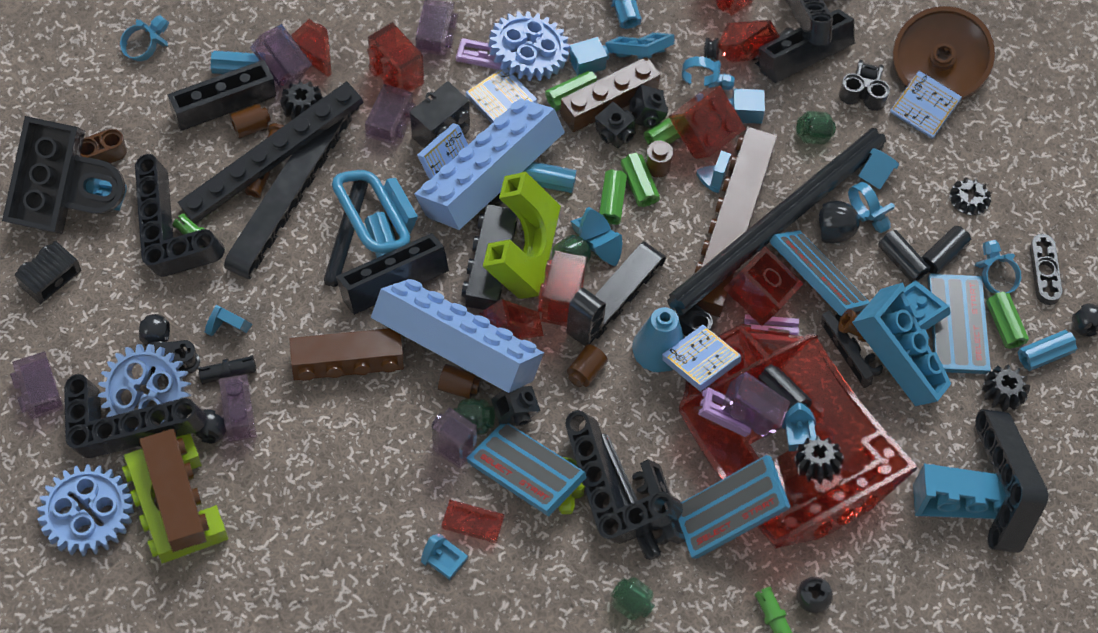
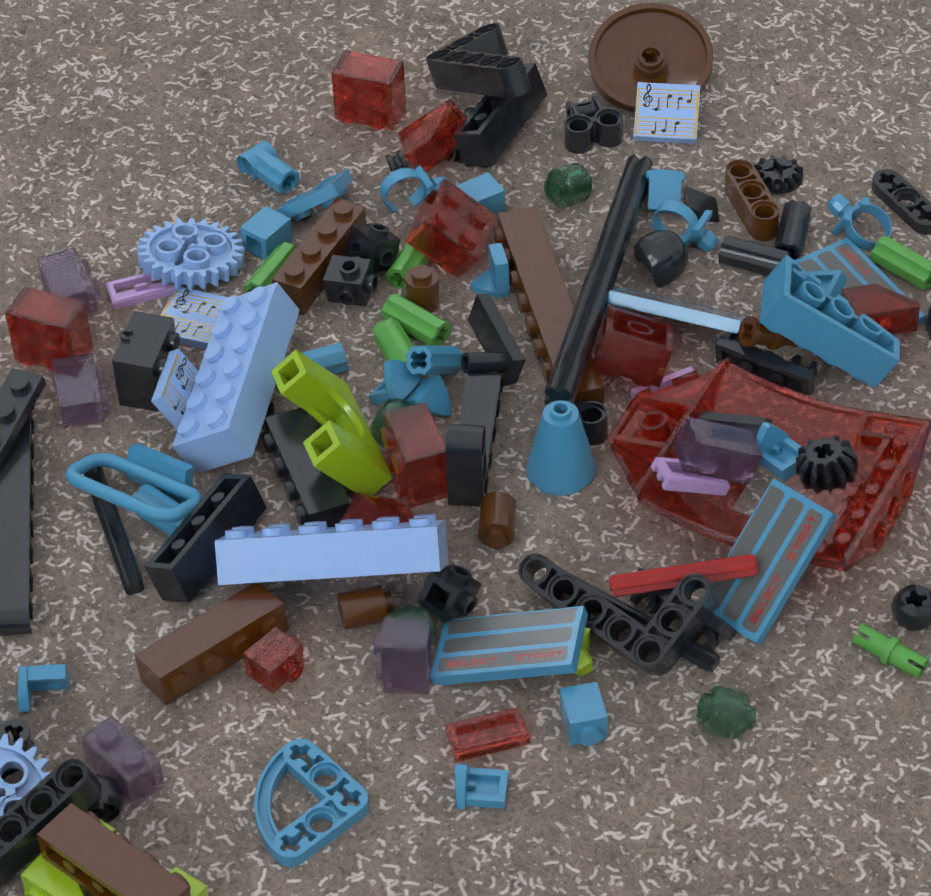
camera: 25 degrees left, 15 degrees down
black pin [198,355,257,385] -> none
light blue tile [662,325,741,392] -> none
none -> clear red brick [243,627,305,694]
none -> dark azure beam [254,738,369,867]
none -> dark azure axle [406,345,463,375]
none -> black piece [461,294,526,386]
none -> dark azure brick [560,682,608,746]
none -> red axle [609,554,758,597]
none -> black slope [683,187,719,224]
none -> reddish brown beam [724,159,780,241]
none -> clear red slope [841,284,920,335]

